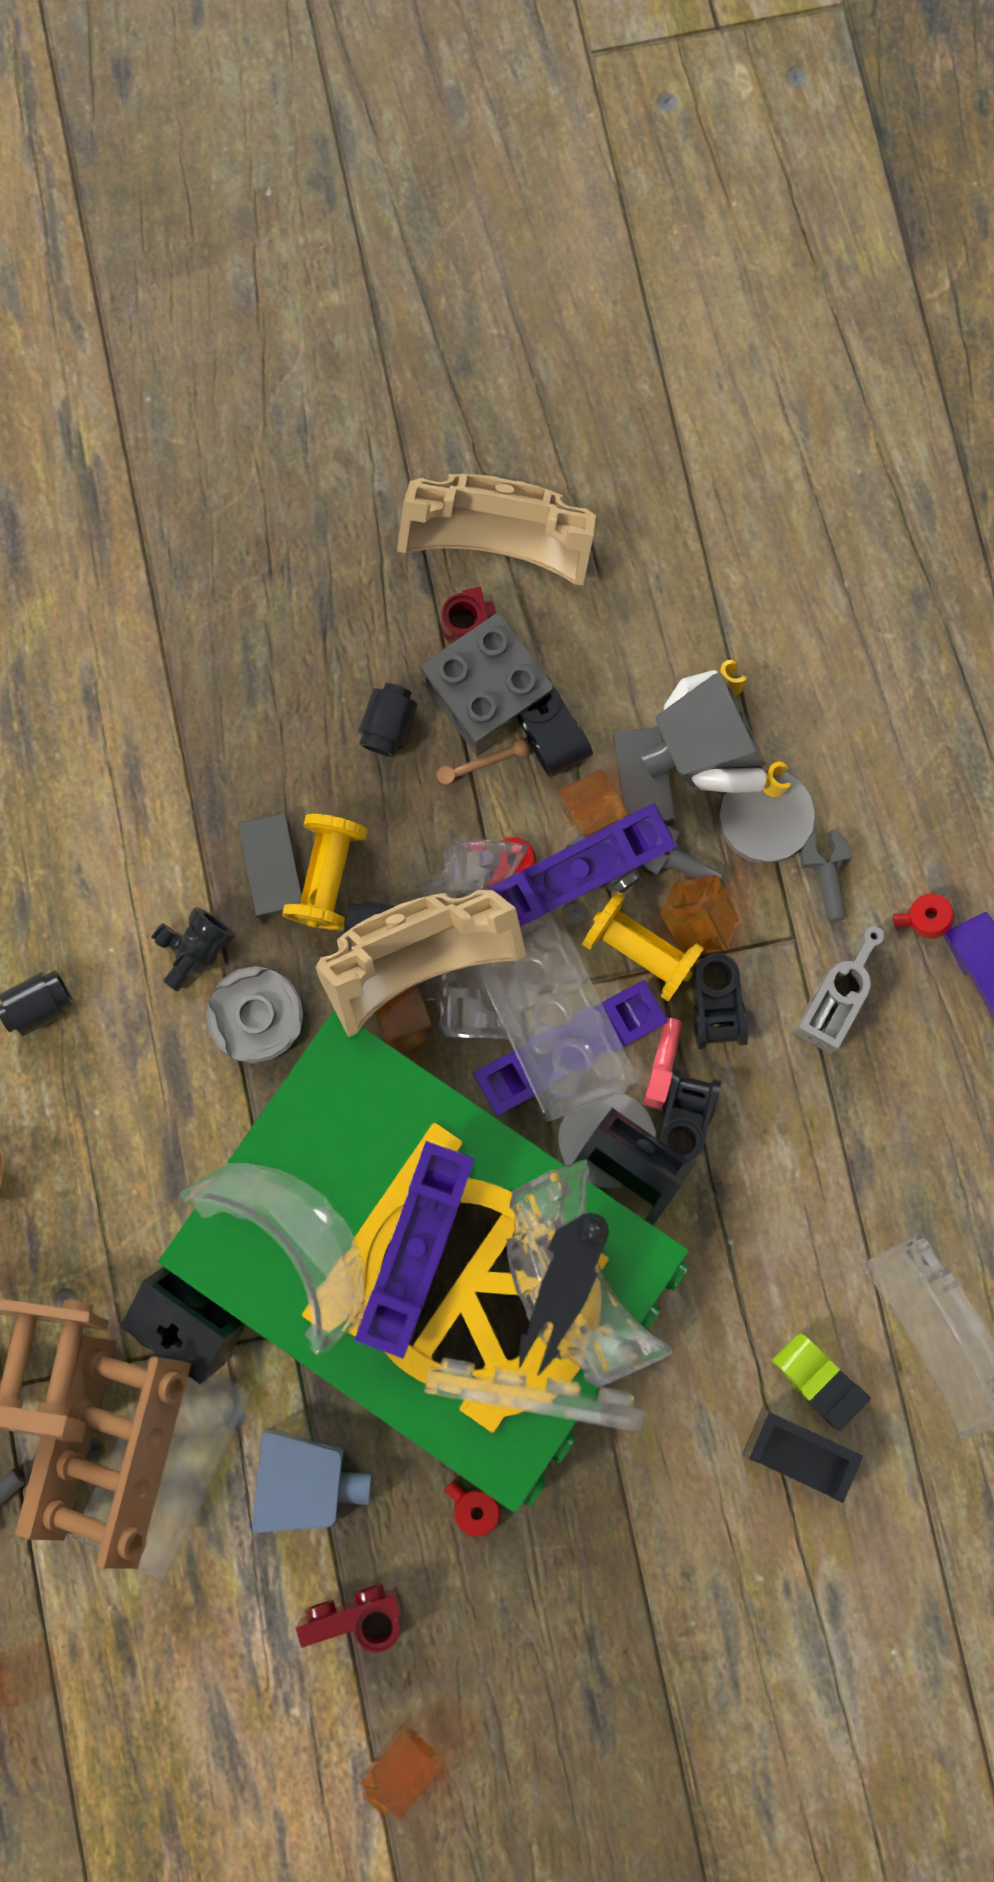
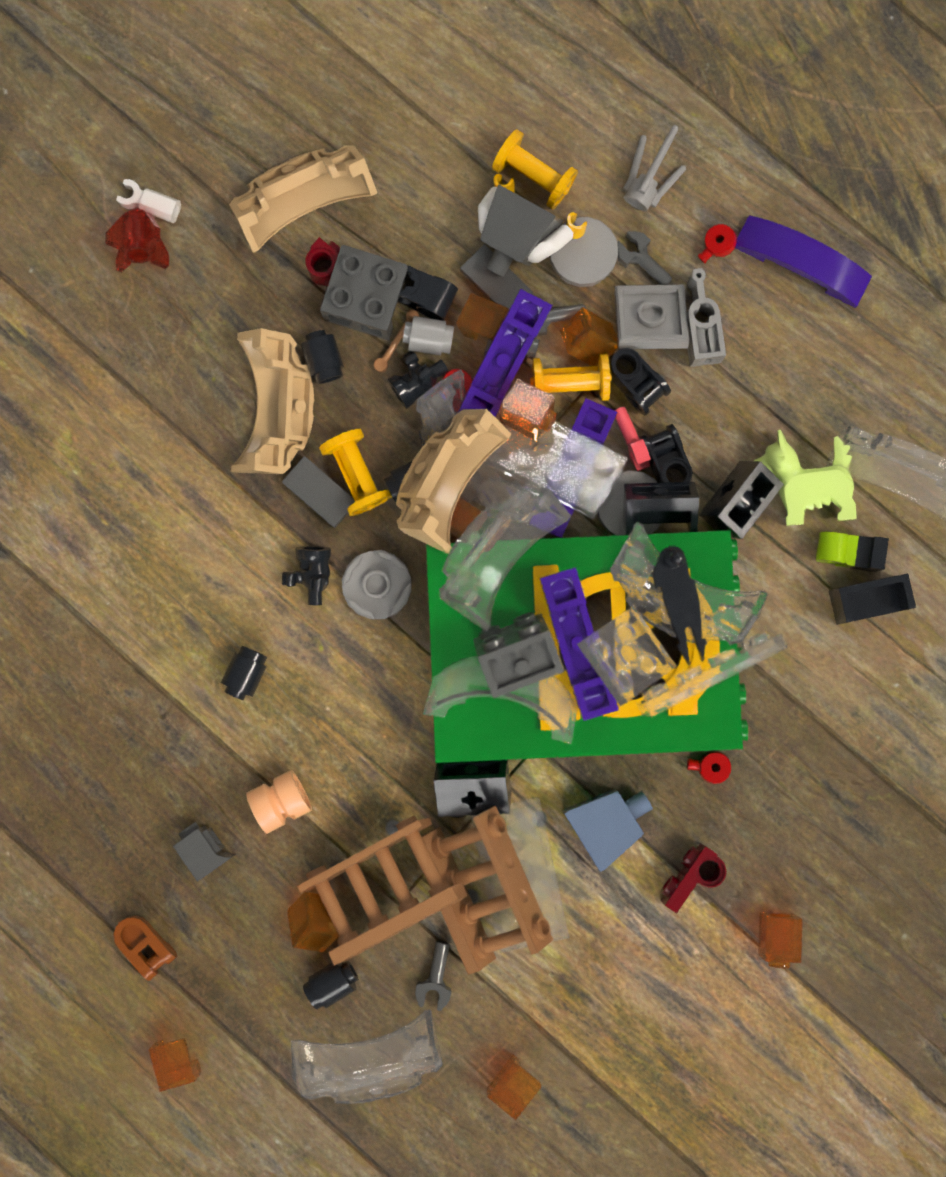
camera: 35 degrees left, 5 degrees up
none -> clear red brick [105,209,169,272]
none -> white bar [116,179,181,223]
none -> tan windscreen [231,328,314,474]
none -> black piece [387,351,449,409]
none -> light grey brick [403,316,454,356]
none -> clear windscreen [439,484,571,631]
none -> dark grey bracket [473,612,565,699]
none -> yellow hose [492,129,578,210]
none -> clear orange brick [500,379,557,441]
none -> clear plate [577,606,676,706]
none -> light grey tile [614,285,689,349]
none -> light grey plant [622,125,686,211]
none -> black brick [699,461,784,539]
none -> yellowish green animal [754,430,857,526]

